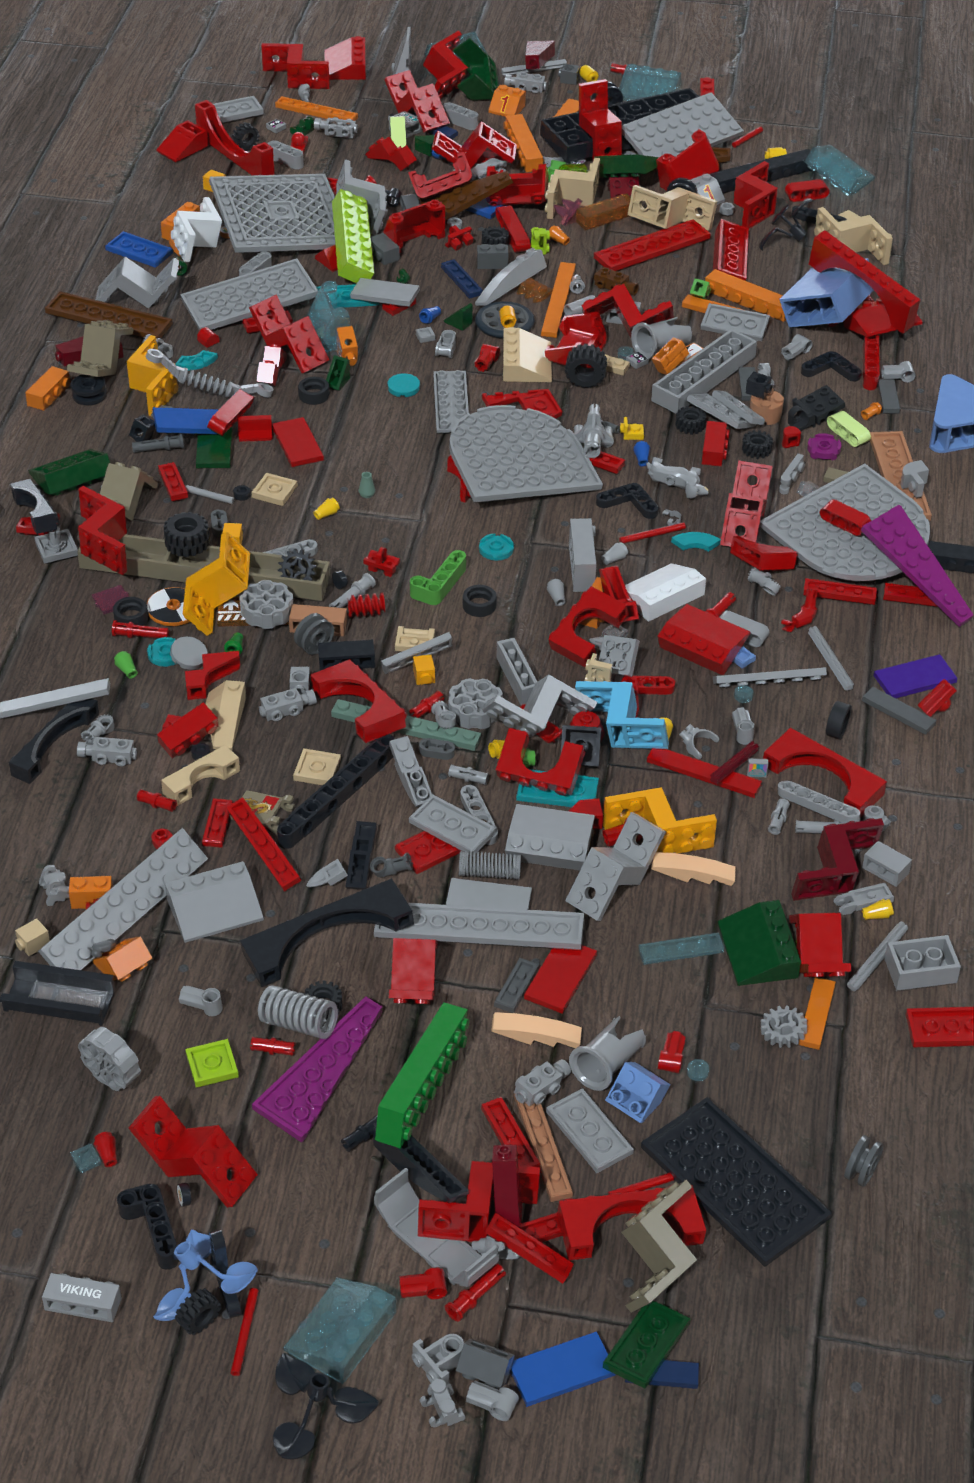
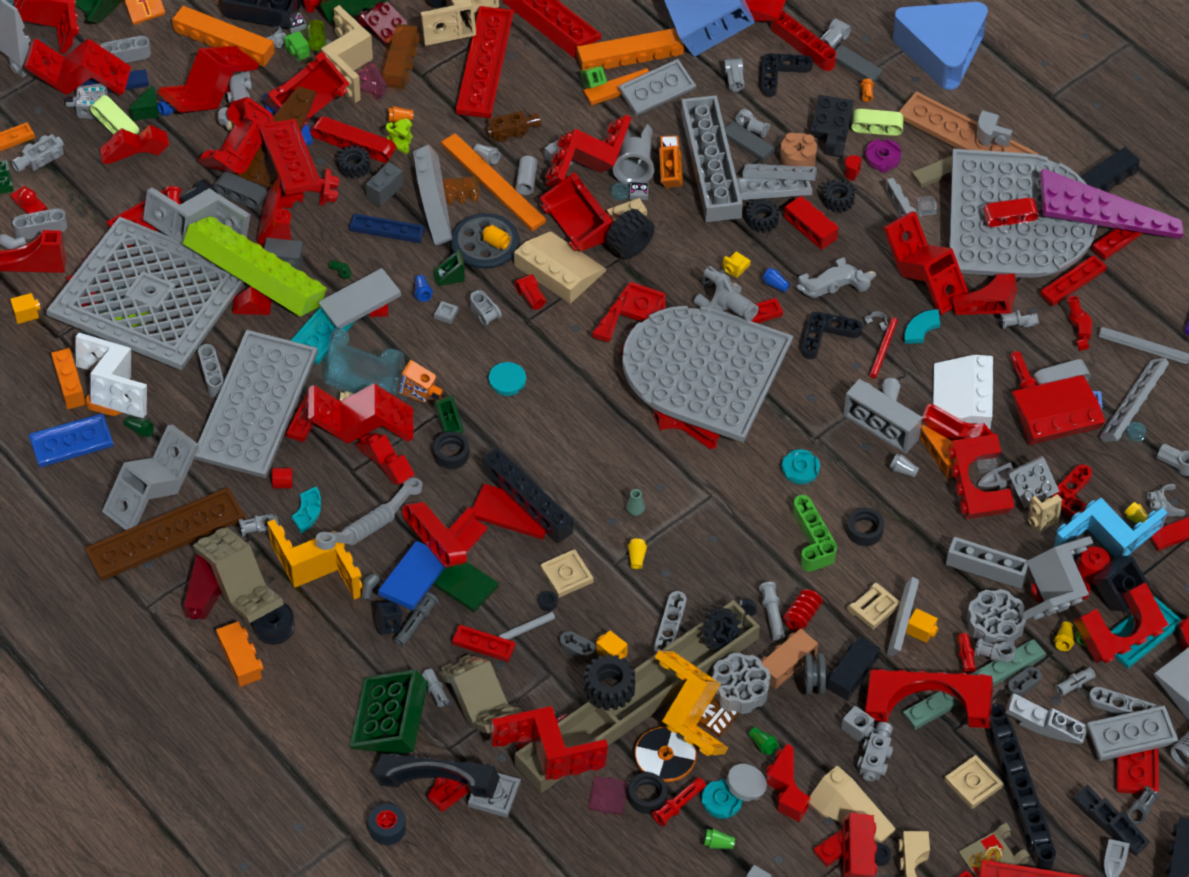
camera: 50 degrees left, 10 degrees up
red hips [363,547,400,577] -> none
light grey plate [433,370,469,433] -> none
black brick [745,371,773,399] -> none
none -> red plate [260,119,322,195]
none -> black brick [482,447,573,544]

